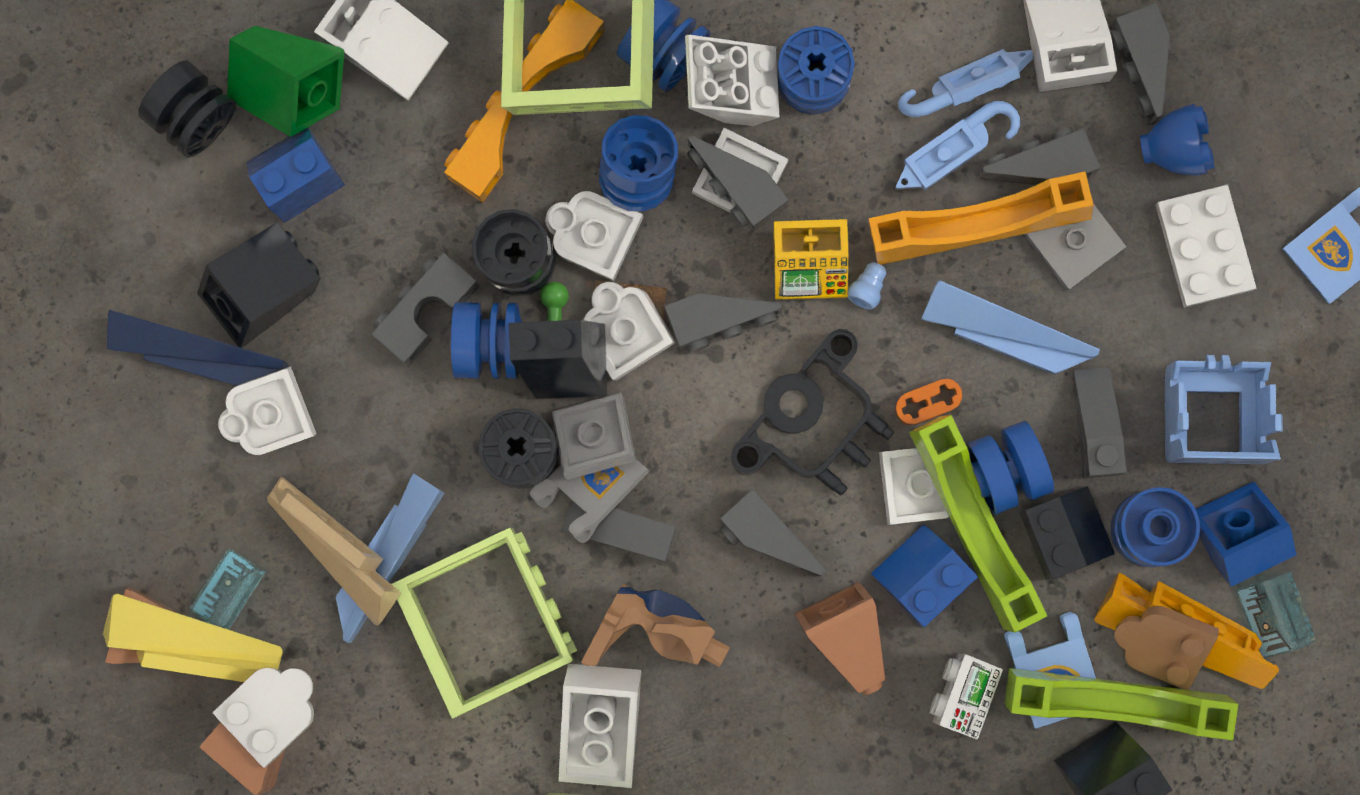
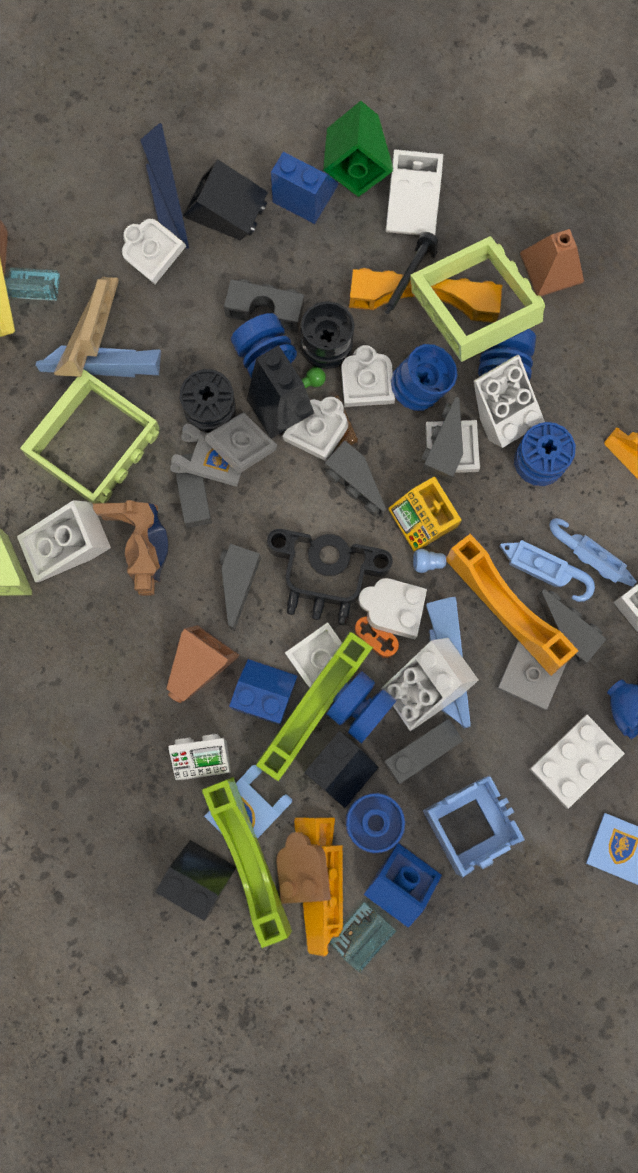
camera: 50 degrees right, 5 degrees down
black wheel [138,60,236,158] -> none
none -> white plate [358,578,427,640]
none -> white slope [381,638,478,731]
none -> black piece [385,232,438,314]

